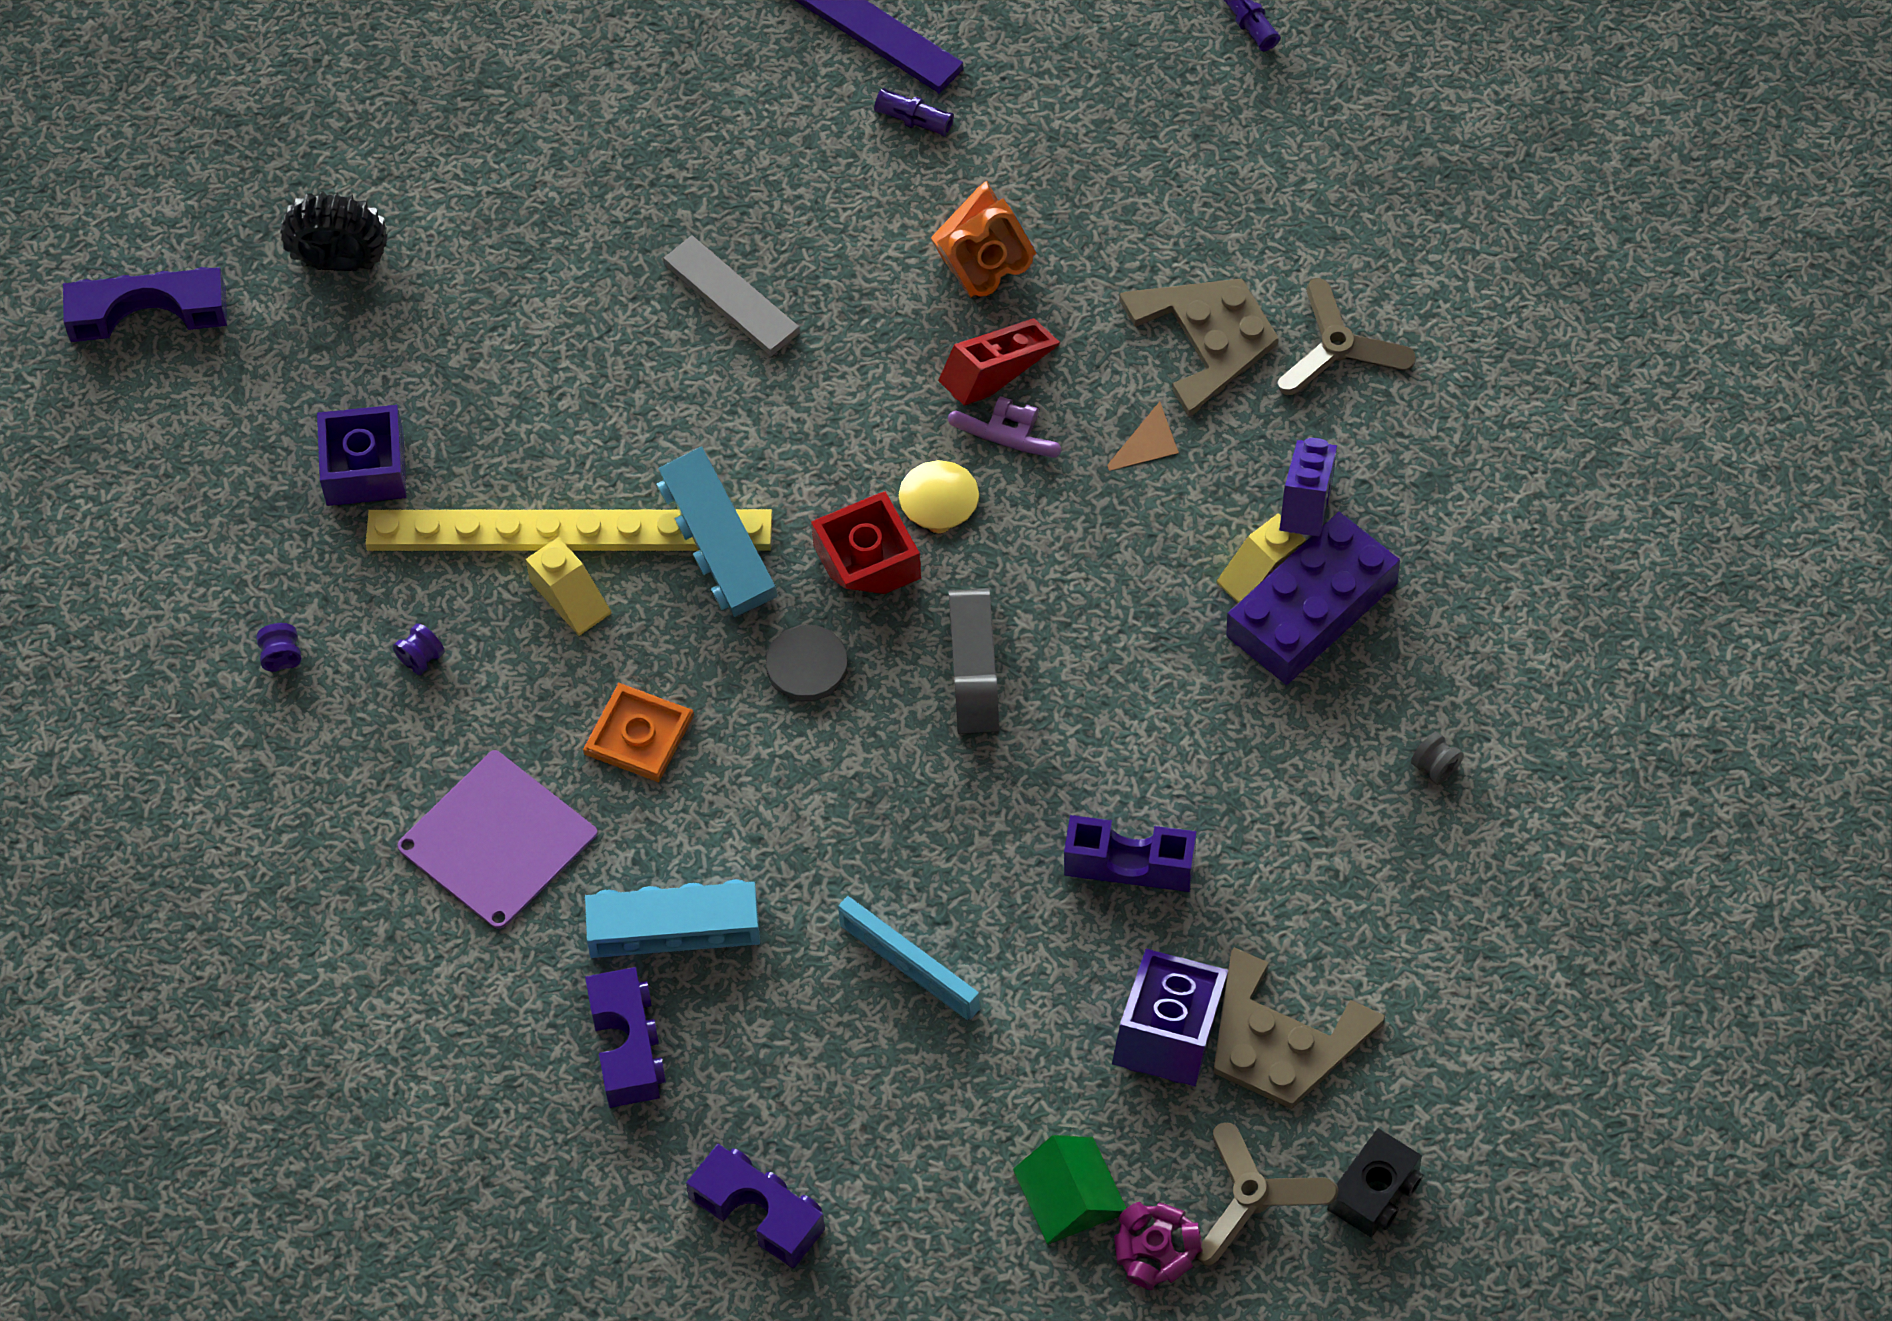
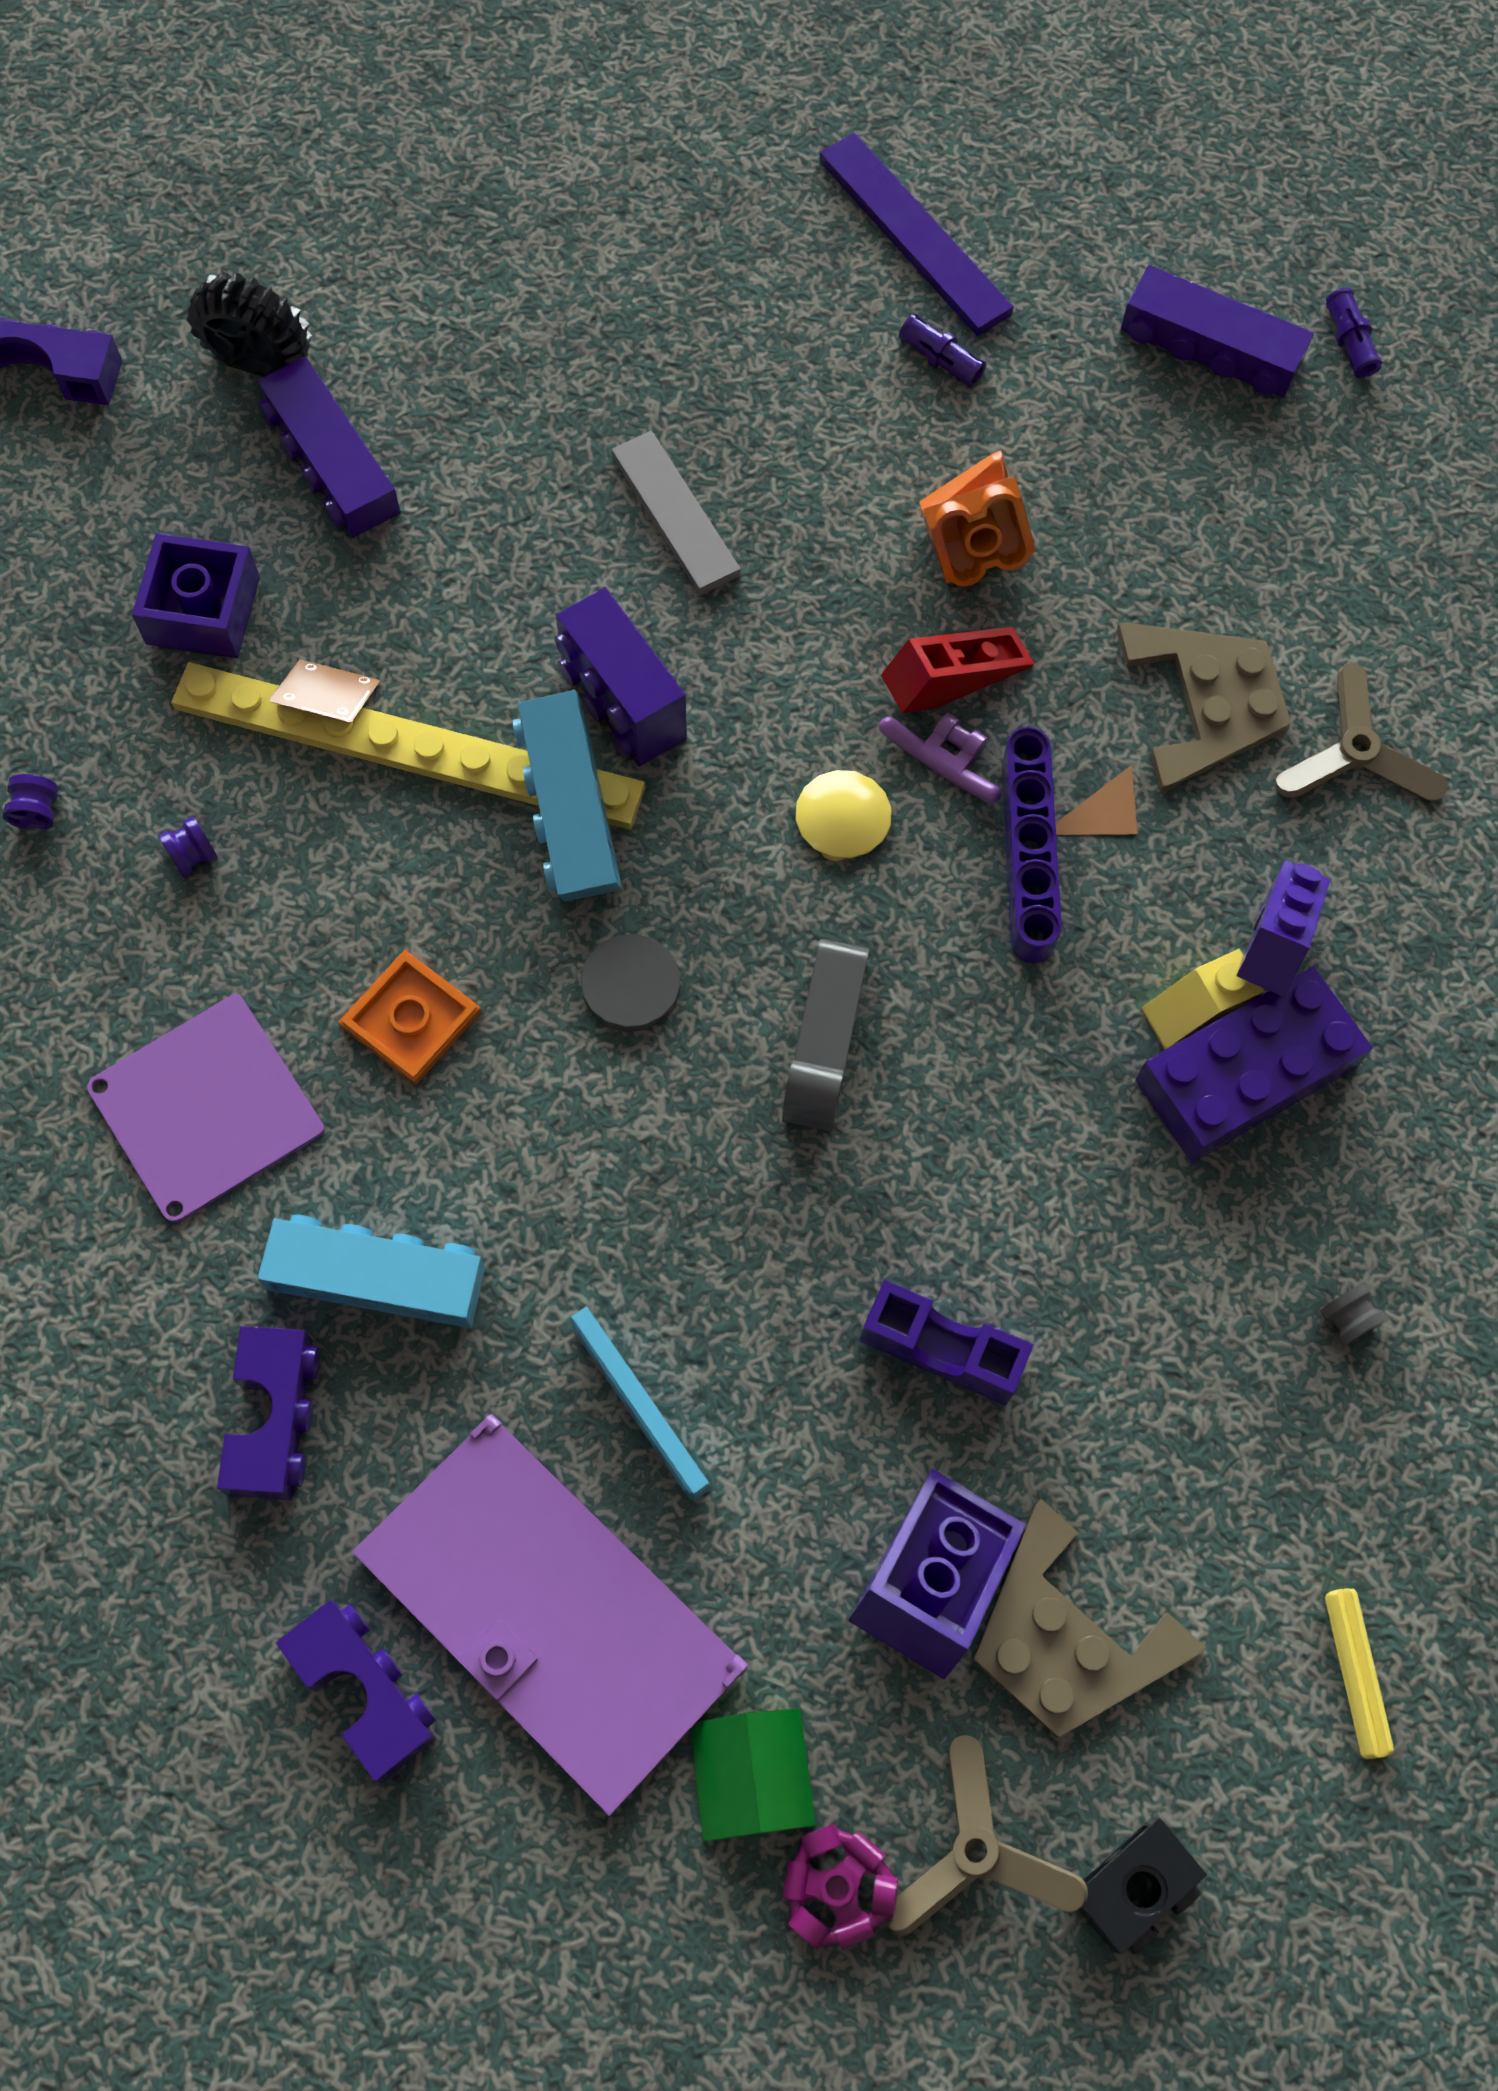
camera: 10 degrees right, 10 degrees up
light yellow slope [526,537,612,636] -> none
red slope [811,491,922,594] -> none
none -> dark purple brick [257,356,401,538]
none -> sticker [269,659,380,723]
none -> medium lavender door [352,1414,749,1816]
none -> dark purple brick [554,587,687,767]
none -> dark purple beam [1002,726,1062,964]
none -> dark purple brick [1120,264,1314,398]
none -> light yellow axle [1325,1588,1394,1759]

